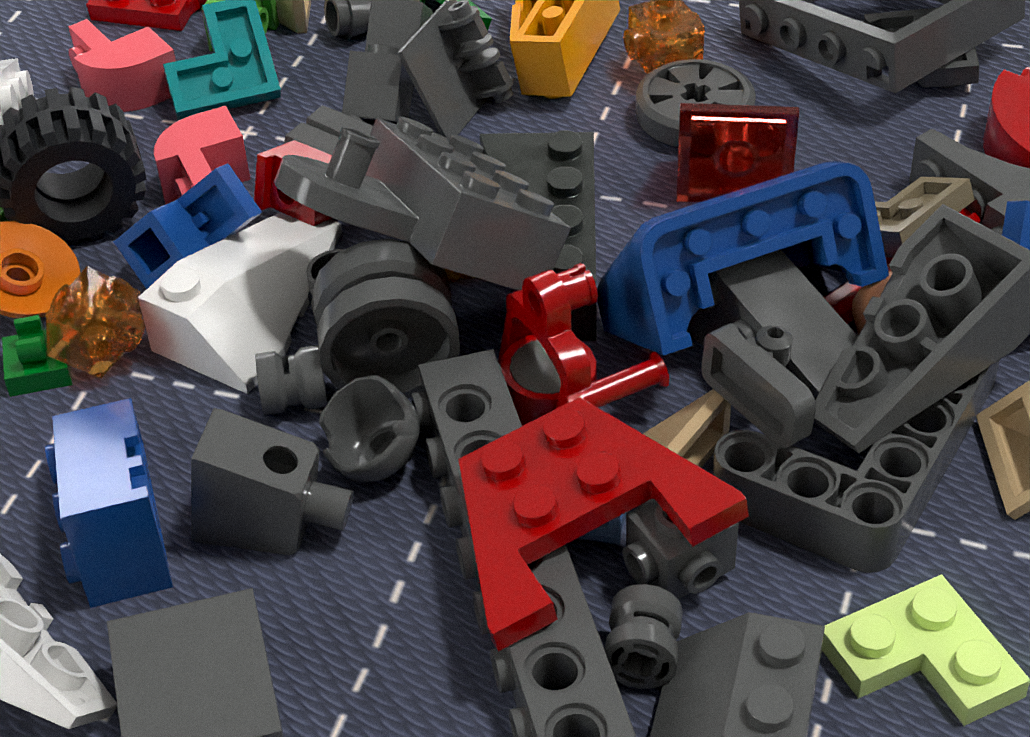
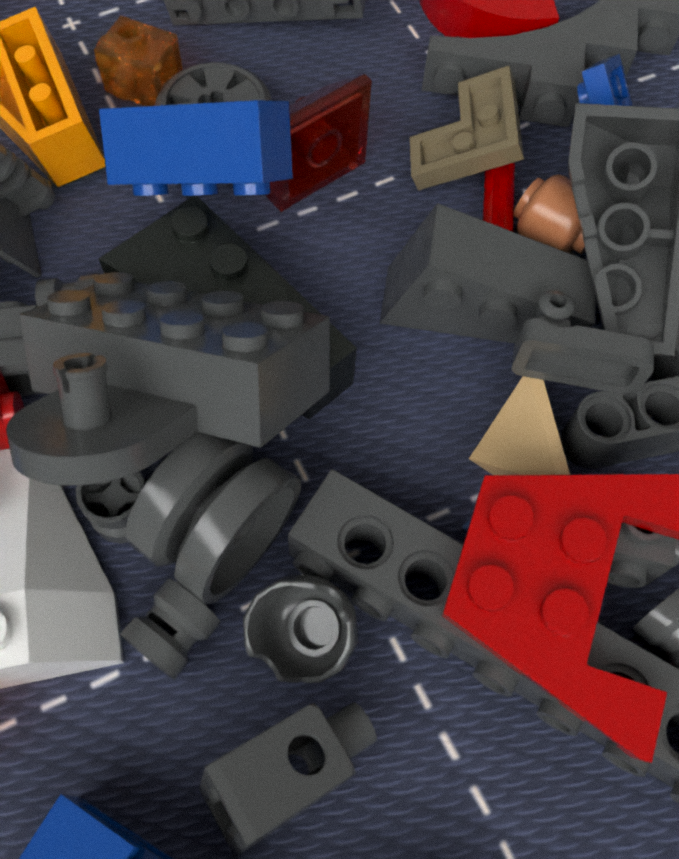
camera: 50 degrees left, 20 degrees up
red piece [498,263,670,426] -> none
blue windscreen [597,161,889,356] -> none
none -> blue wedge [99,100,293,196]

